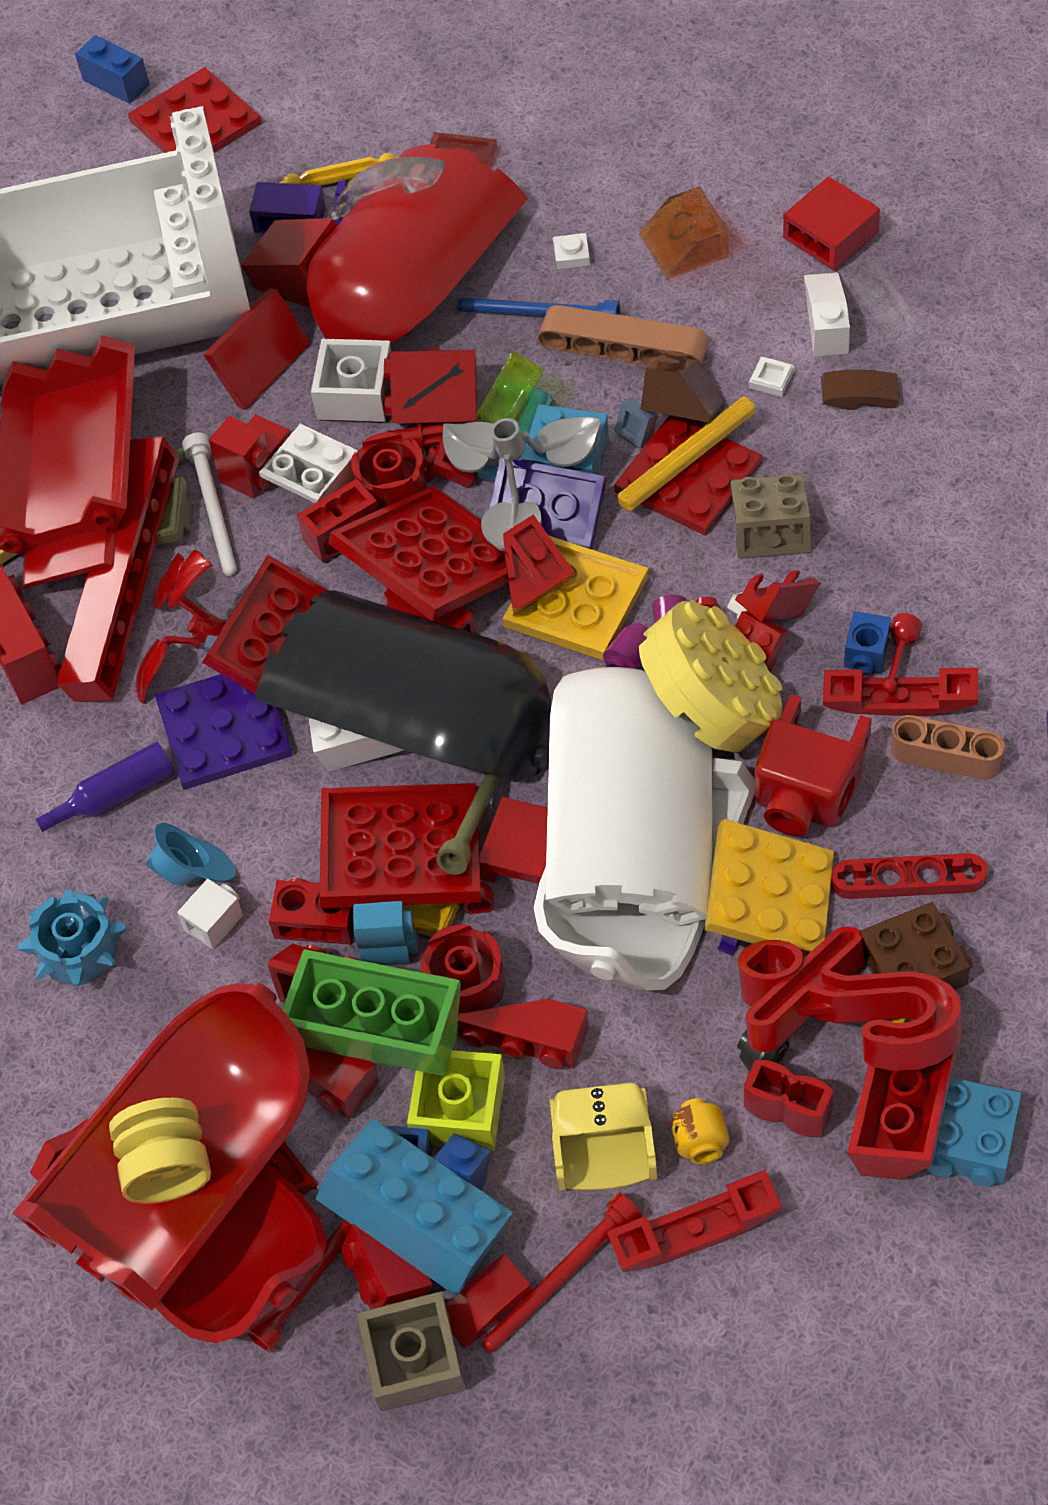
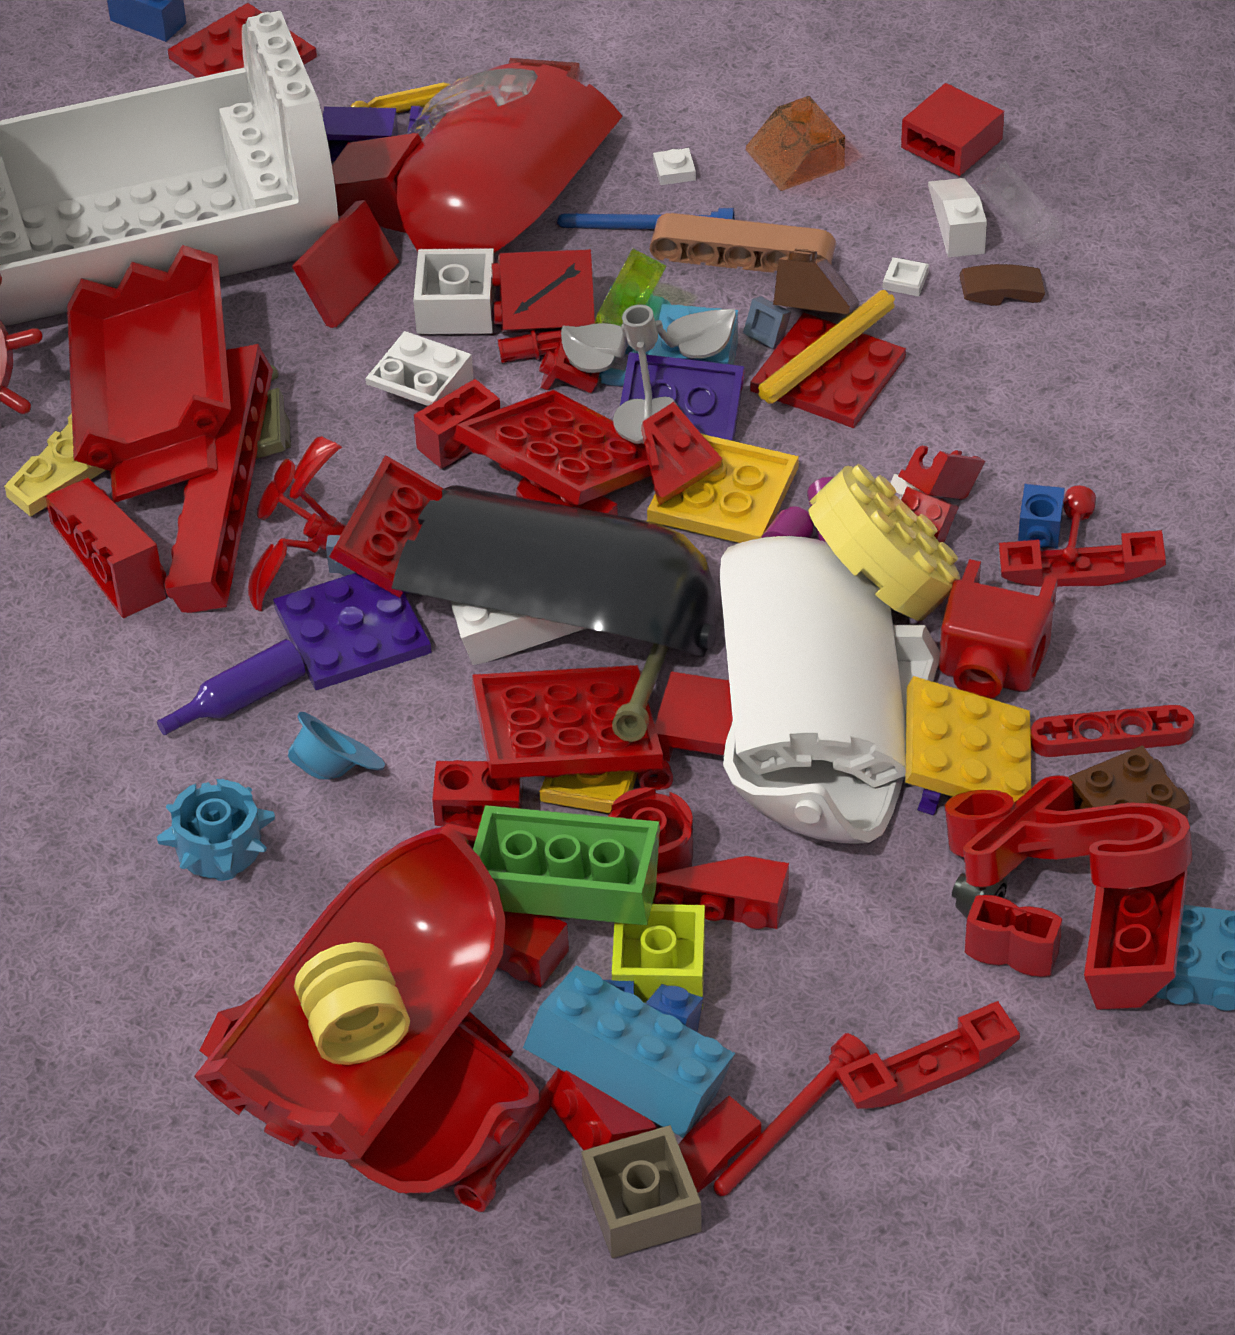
camera: 10 degrees left, 10 degrees down
white brick [177,878,243,950] -> none
white piece [182,433,237,576] -> none
red brick [209,414,291,499] -> none
red brick [351,432,427,509] -> none
dark azure brick [353,901,418,965] -> none
light yellow piece [550,1083,657,1191] -> none
yellow head [671,1098,729,1165] -> none
dark tan bracket [731,474,811,558] -> none
nougat beam [891,715,1005,780] -> none

